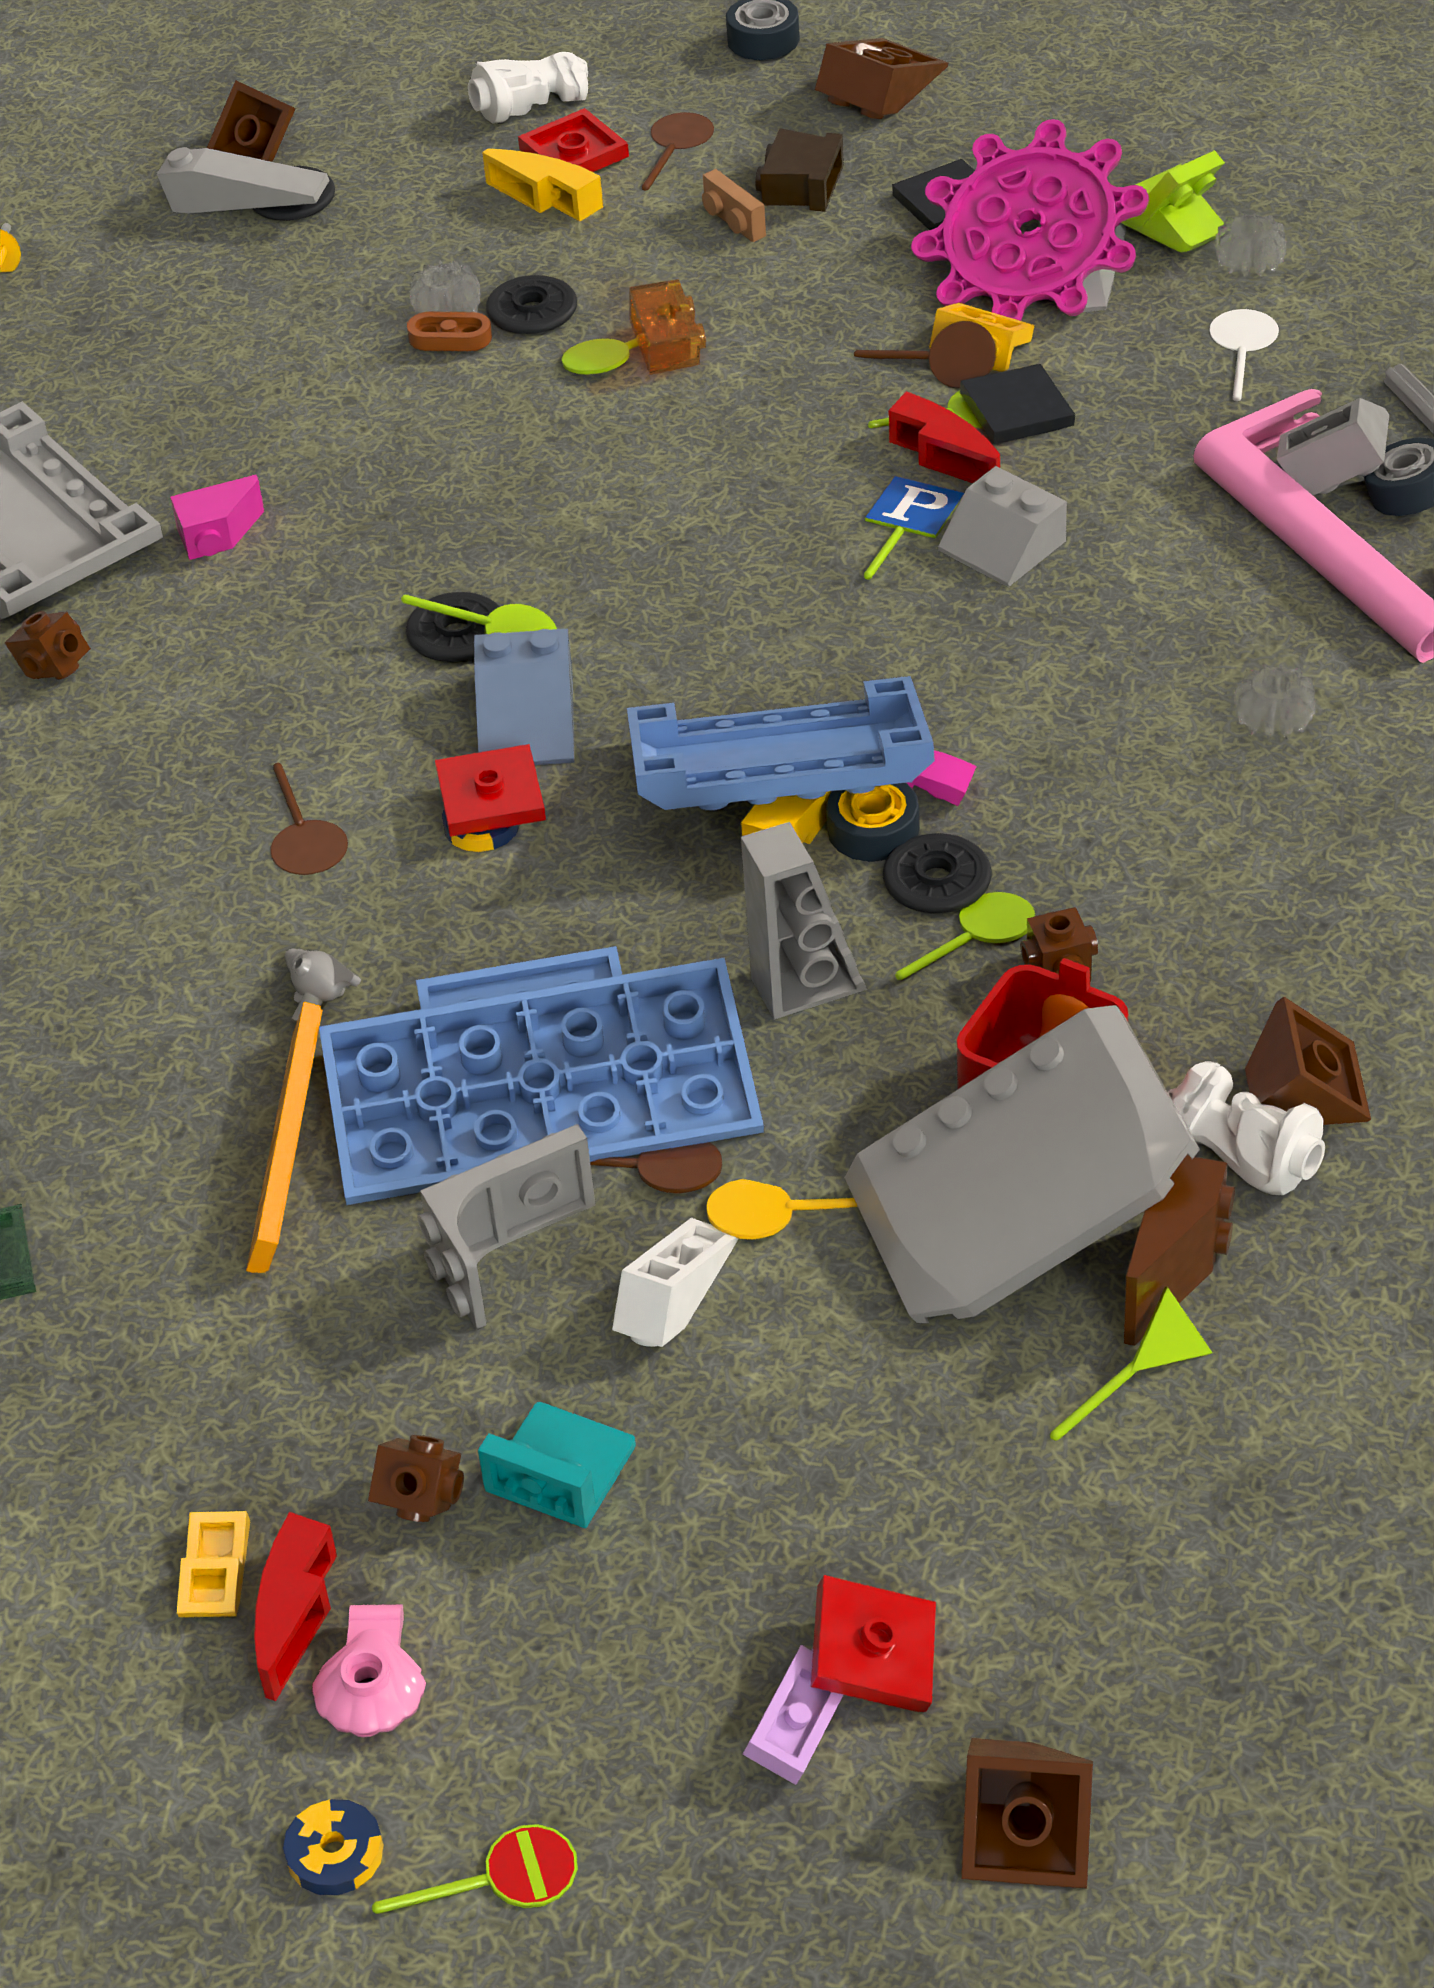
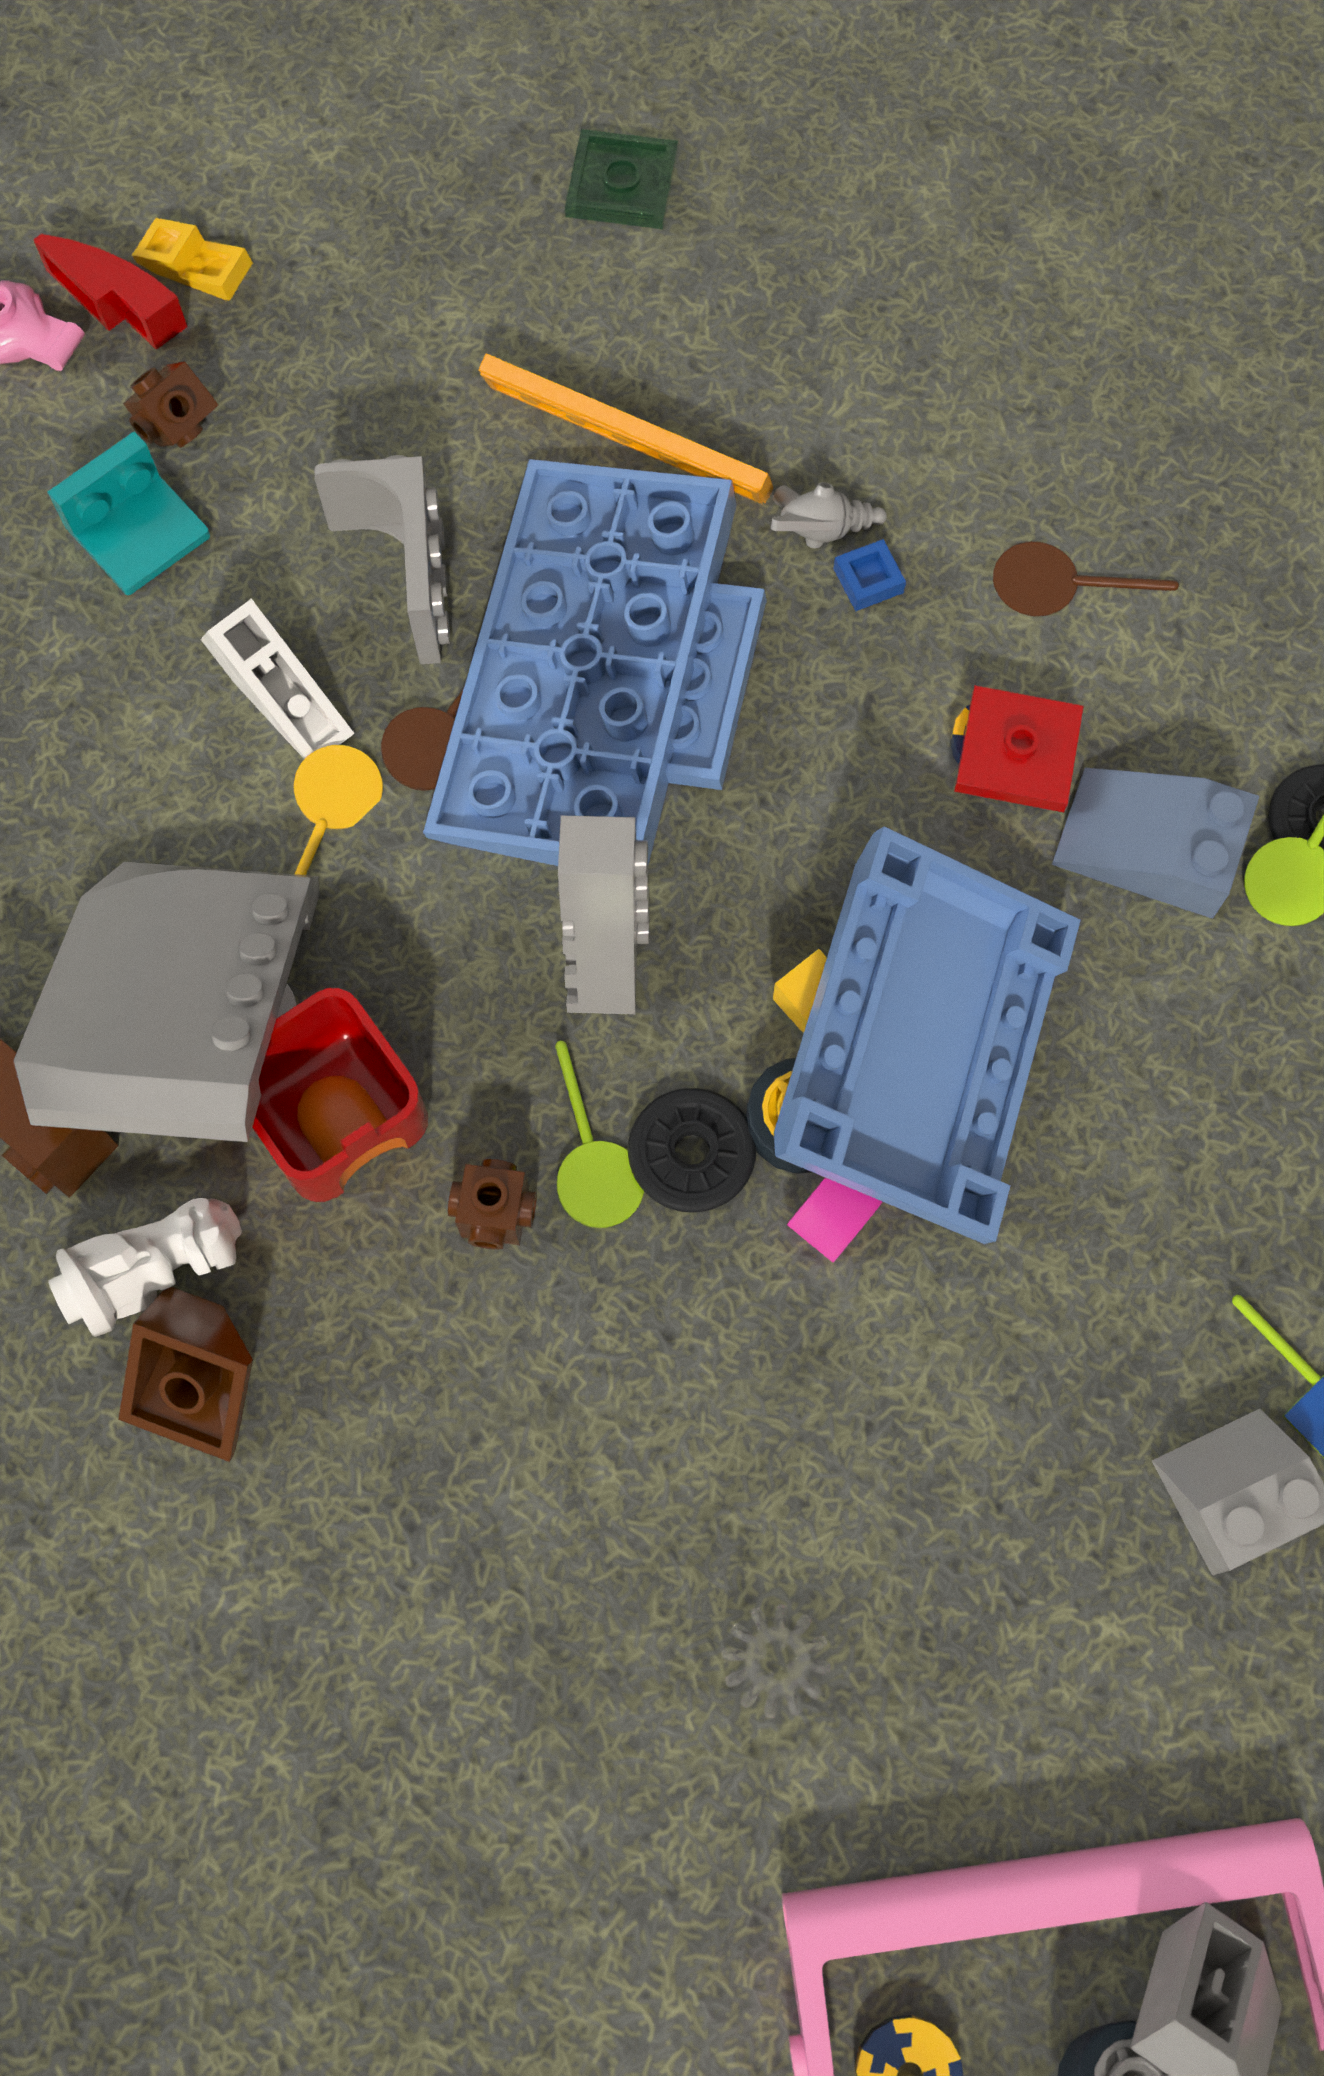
camera: 110 degrees right, 25 degrees up
none -> blue plate [833,539,906,612]

